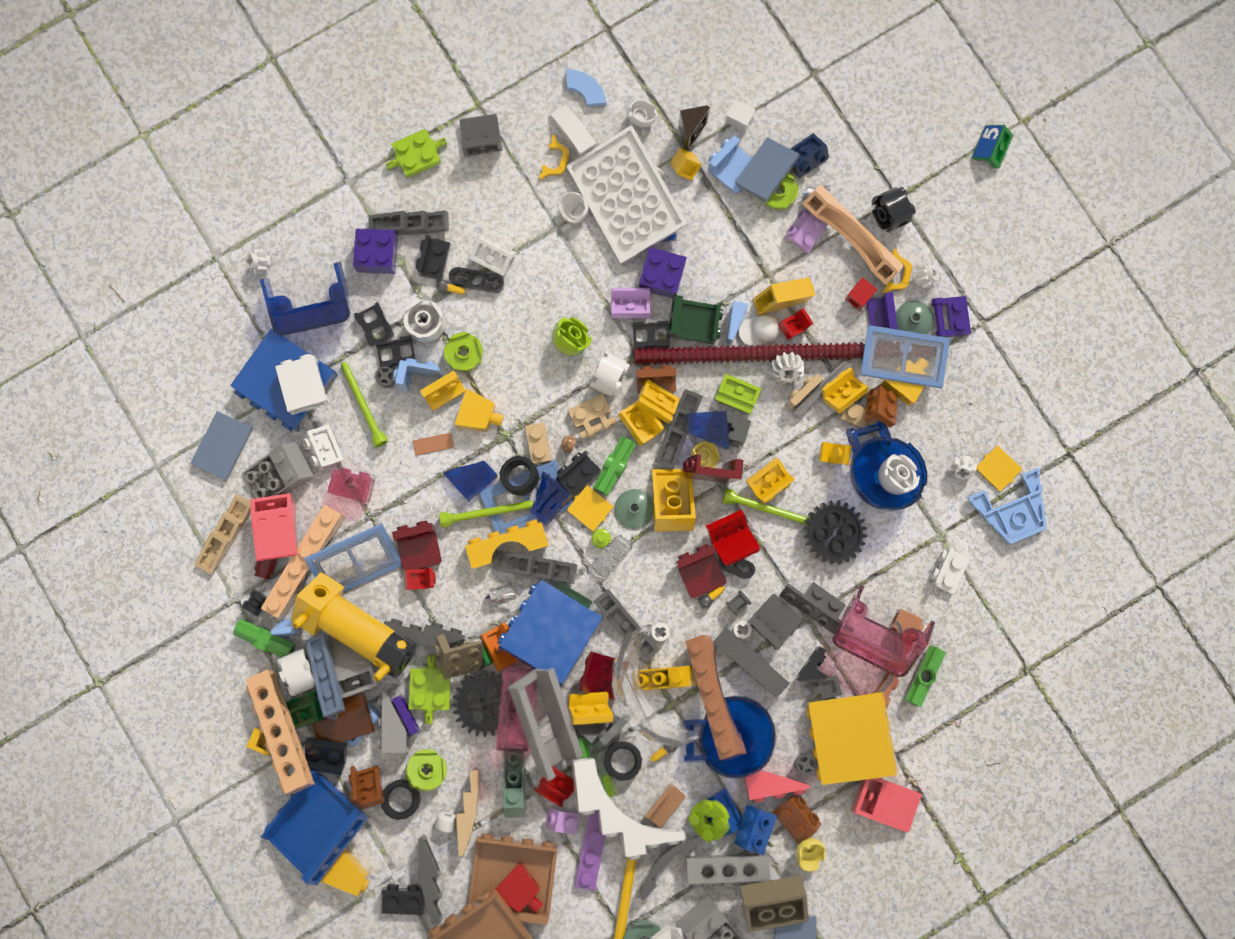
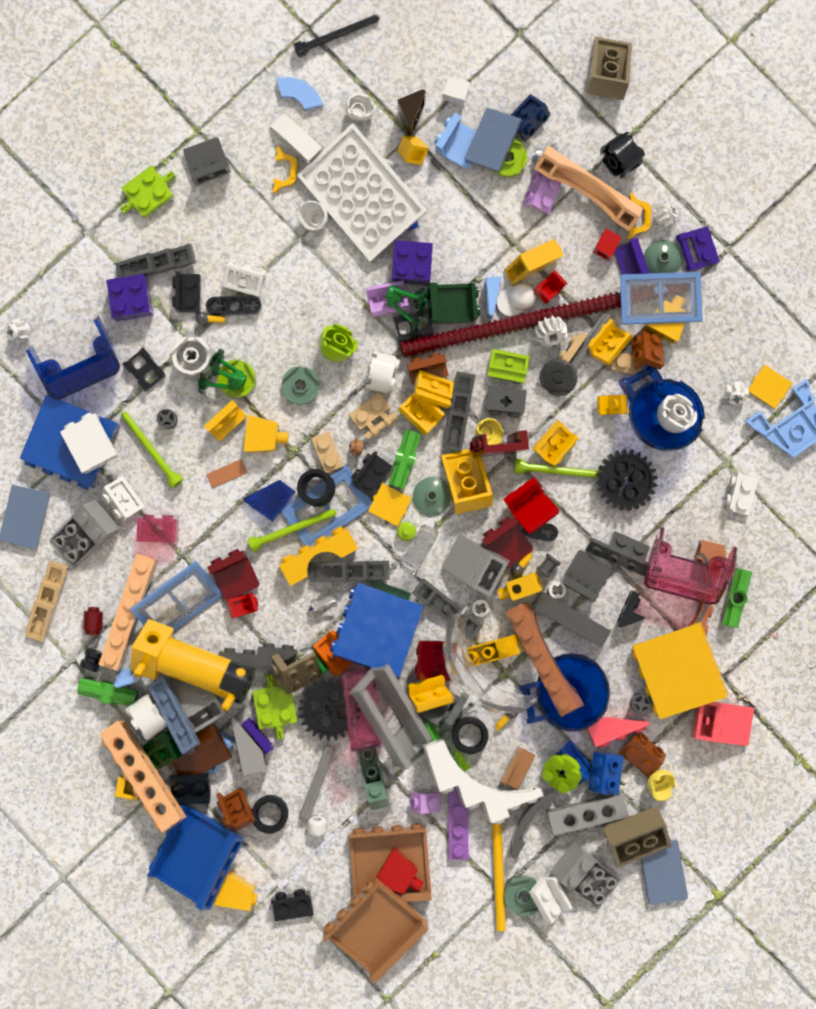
camera: 15 degrees left, 5 degrees up
coral slope [251,493,297,562] -> none
black piece [375,335,416,368] -> none
light blue bracket [393,358,443,392] -> none
lime plate [405,749,447,791] -> none
dark grey slope [418,834,443,924] -> none
tan slope [456,769,480,856] -> none
clear blue wing [531,471,572,526] -> none
red plate [534,765,574,808] -> none
clear blue wing [687,411,730,450] -> none
dark grey plate [804,675,842,699] -> none
panel [972,125,1014,169] -> none
none -> plant [198,349,247,395]
none -> sand green plate [282,367,320,405]
none -> black piece [293,15,379,58]
none -> light grey axle [299,745,335,820]
none -> plant [385,285,429,334]
none -> light grey slope [442,533,510,597]
none -> yellow torso [497,571,543,601]
none -> dark grey tile [539,359,578,396]
none -> dark tan slope [587,37,632,100]

